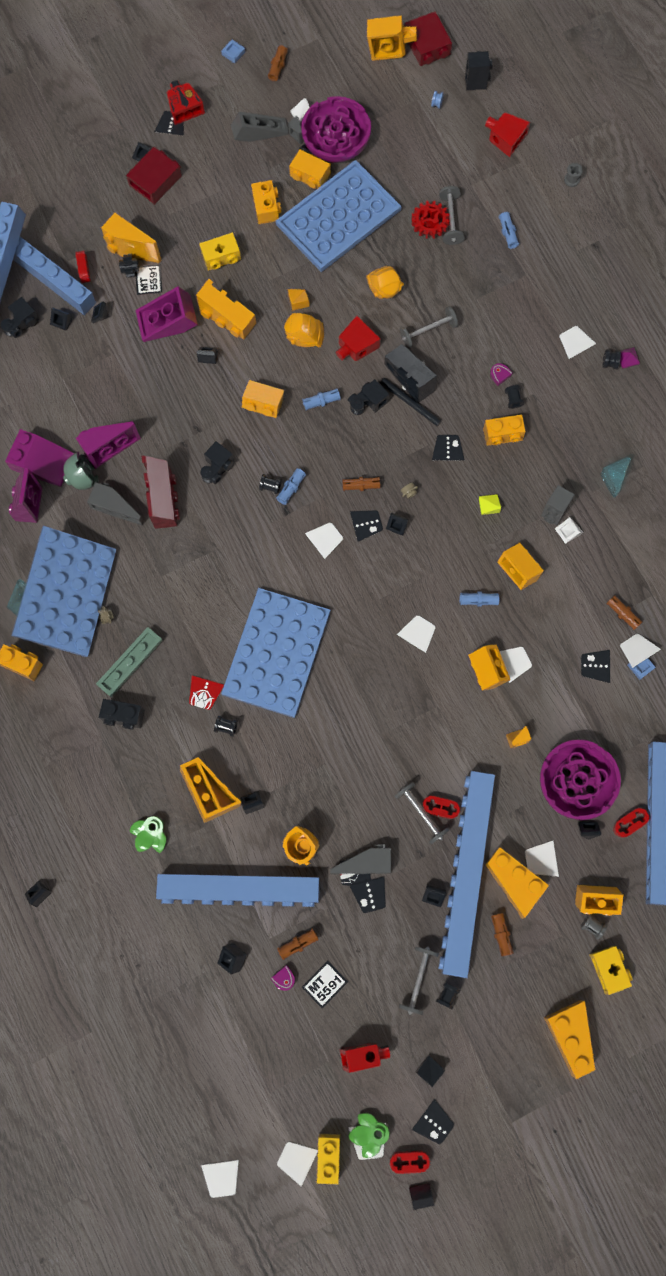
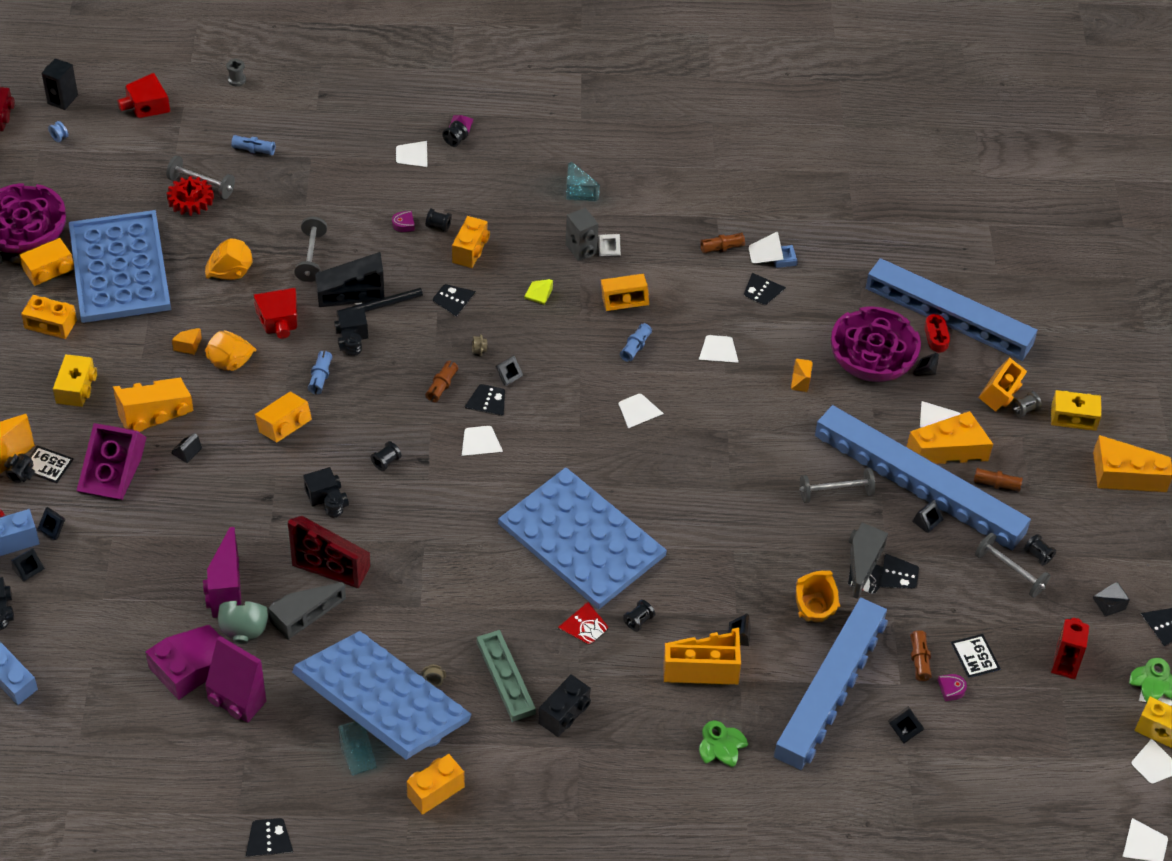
camera: 70 degrees left, 25 degrees down
medium blue pin [276,468,306,505] -> none
red beam [422,796,460,819] -> none
light orange brick [468,644,511,691] -> none

